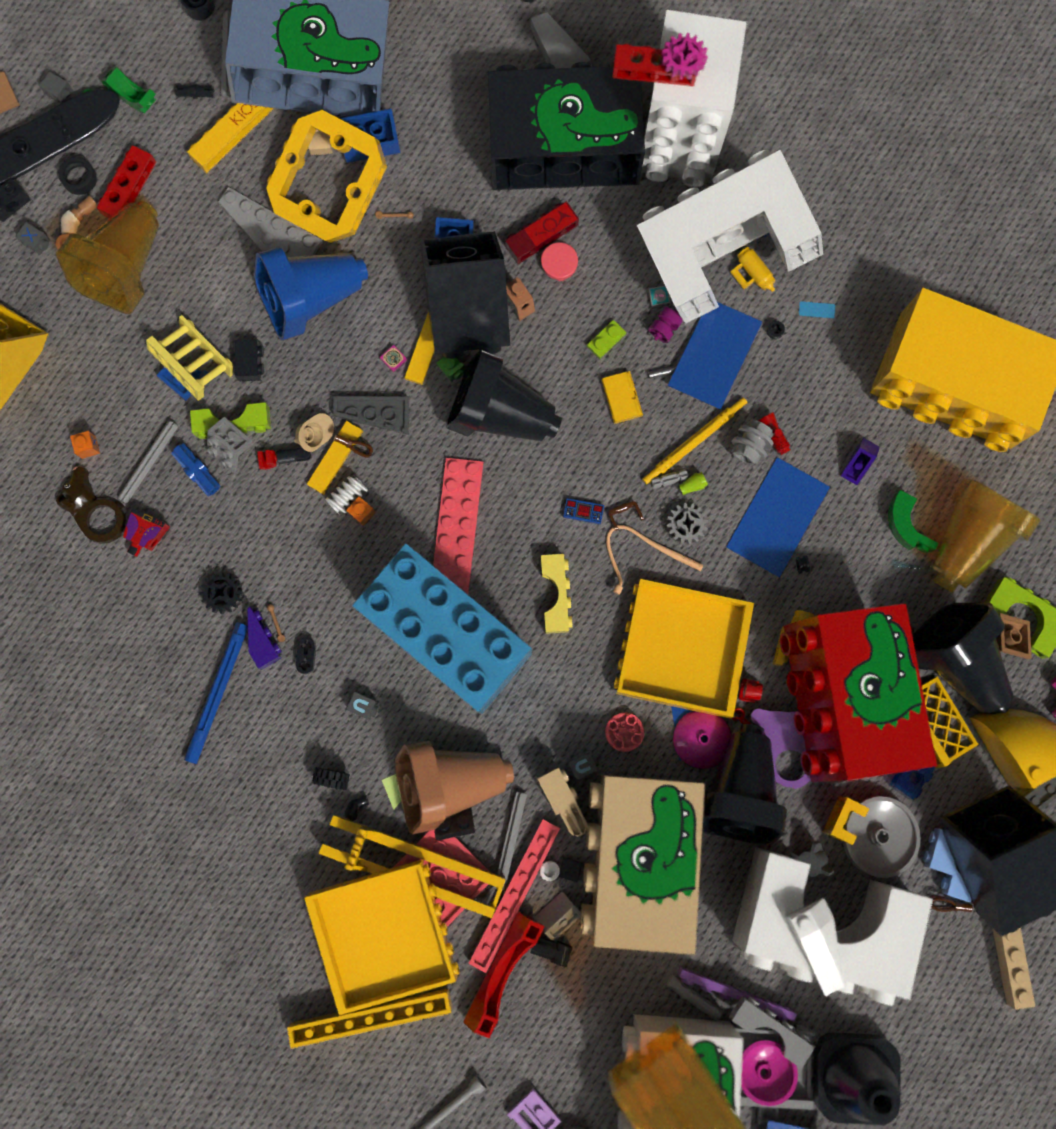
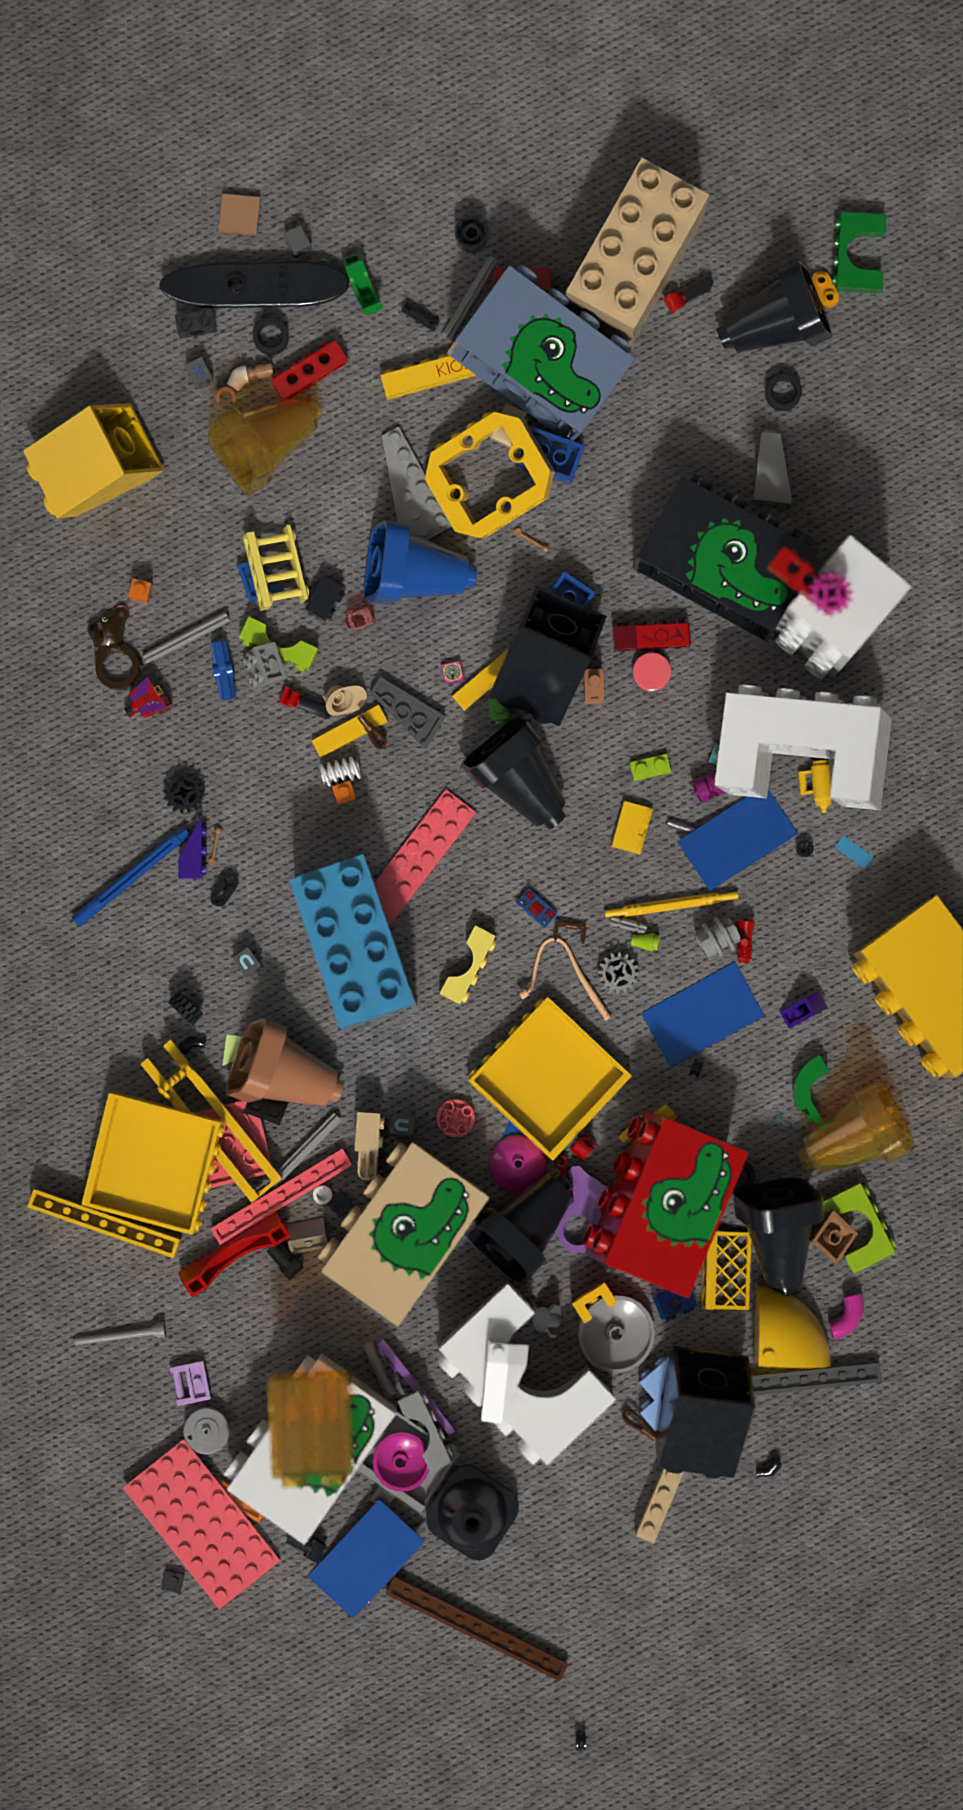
camera: 30 degrees right, 5 degrees up
none -> clear red brick [345,603,376,633]

